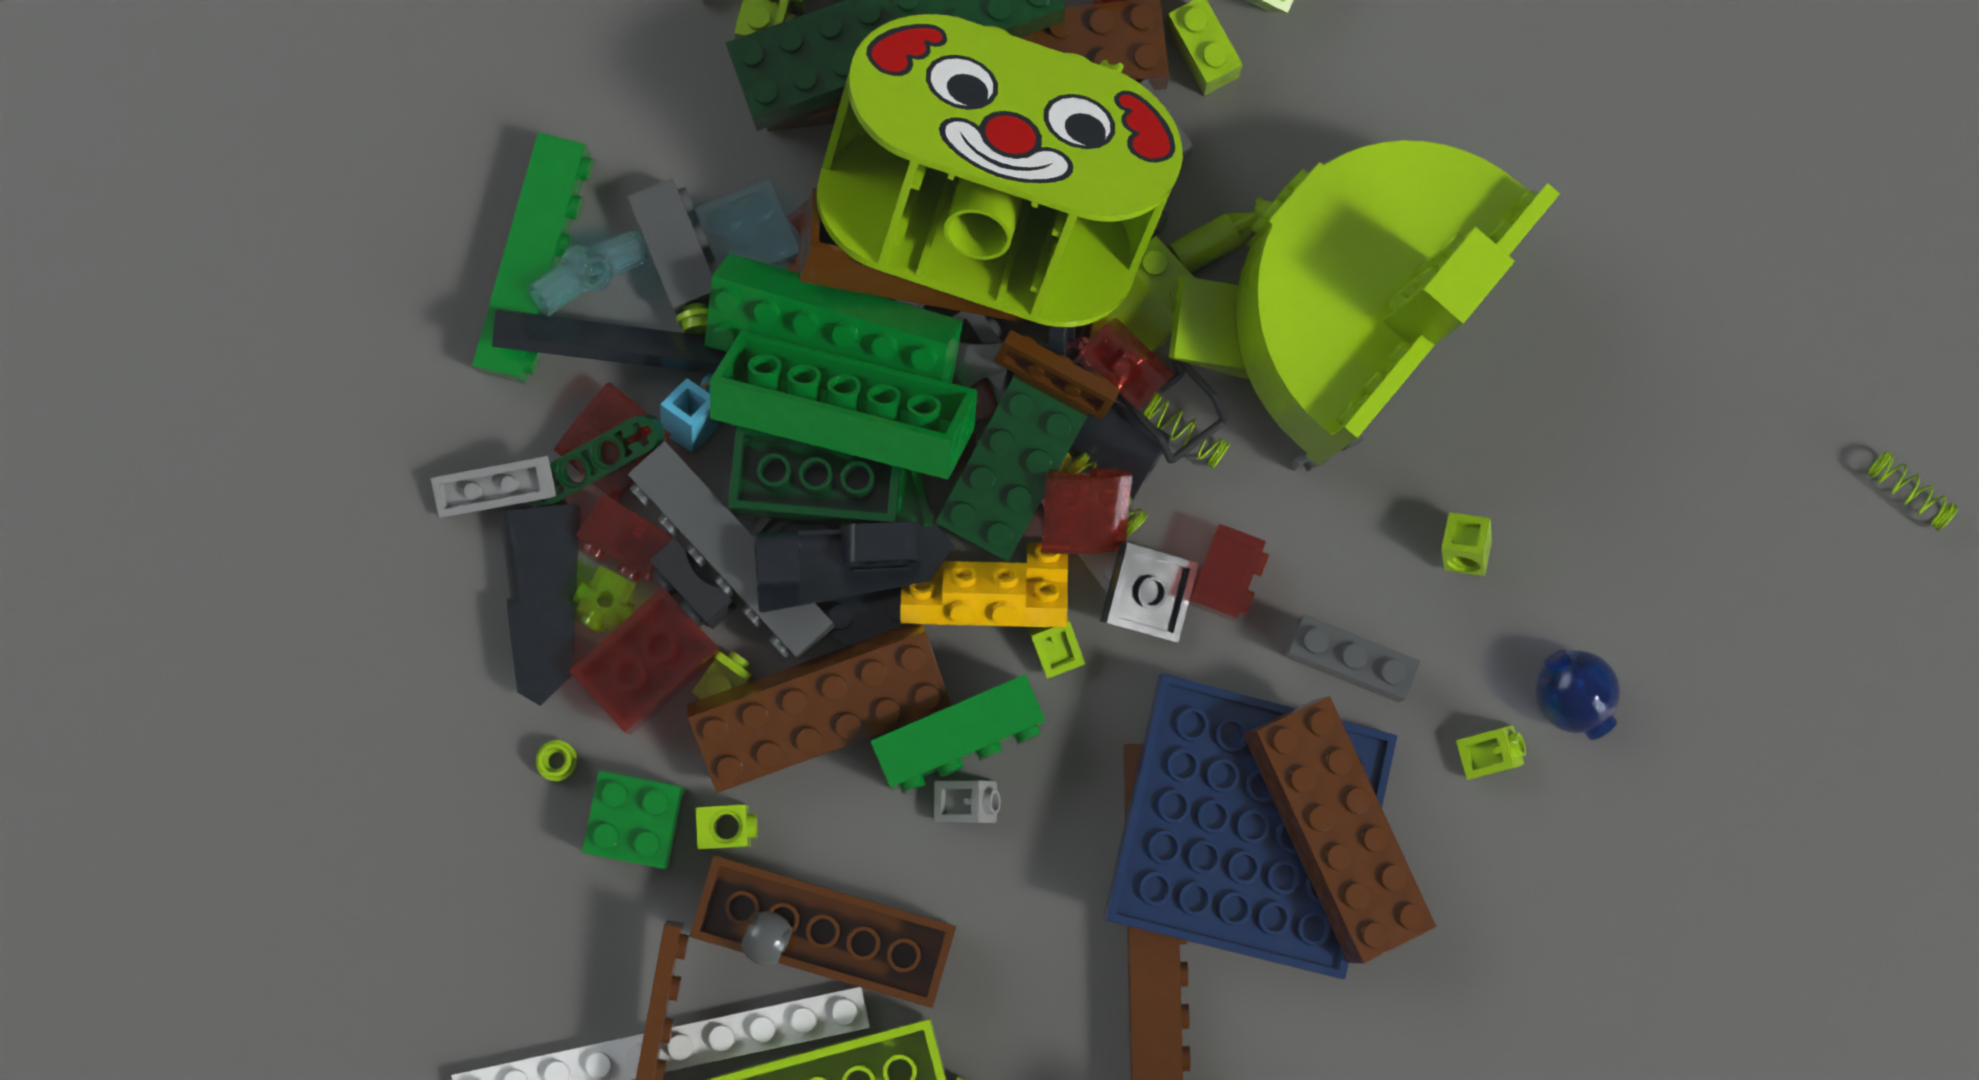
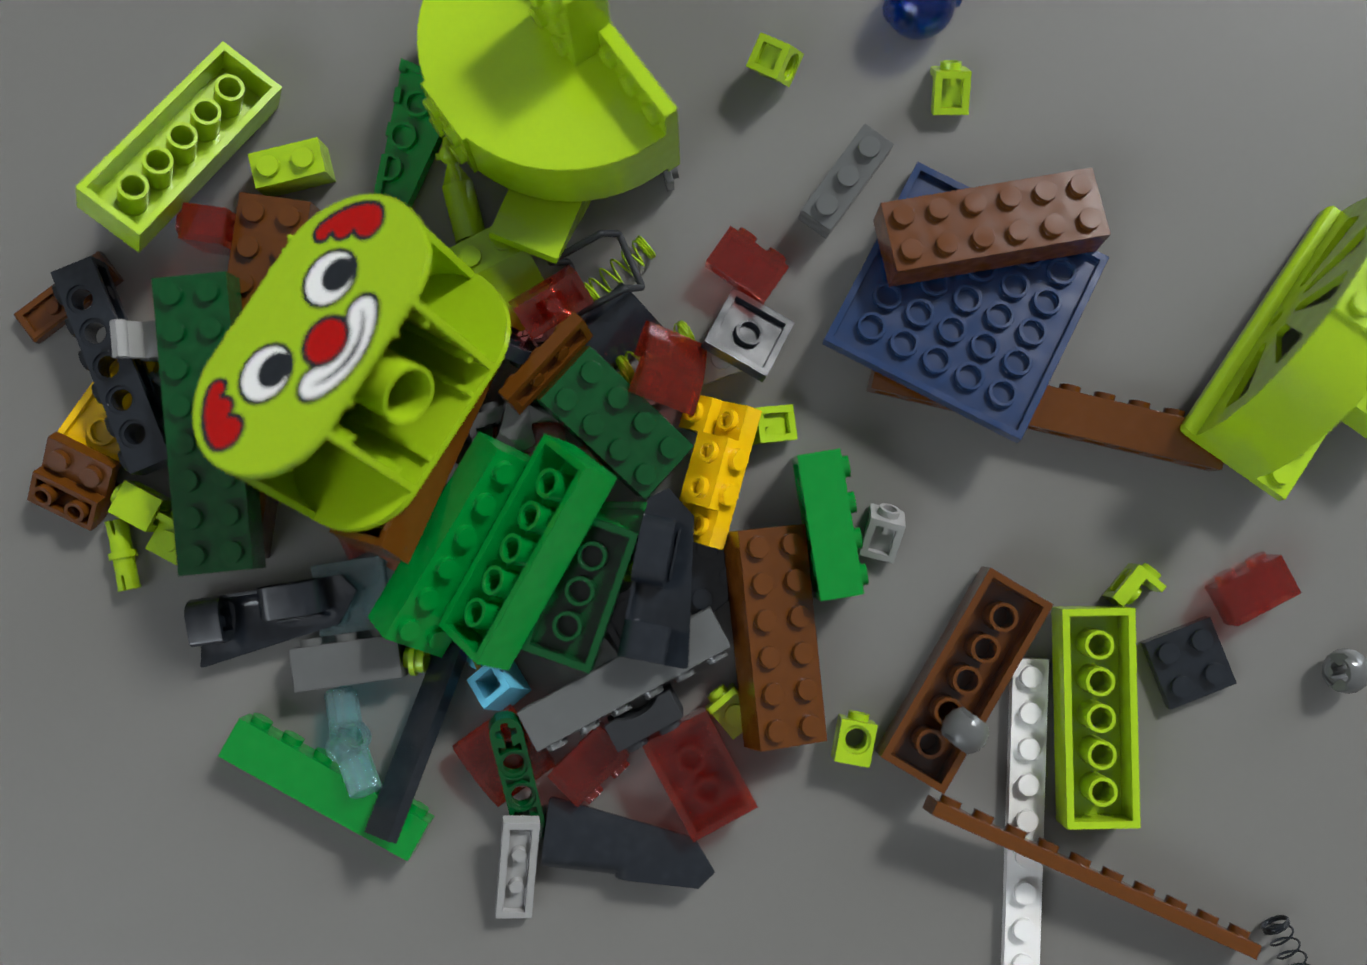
camera: 75 degrees left, 5 degrees up
lime plate [535,740,578,781] -> none
clear neon green brick [573,565,636,634] -> none
green brick [582,771,686,869] -> none
none -> black panel [184,574,359,668]
none -> green wing [374,58,445,209]

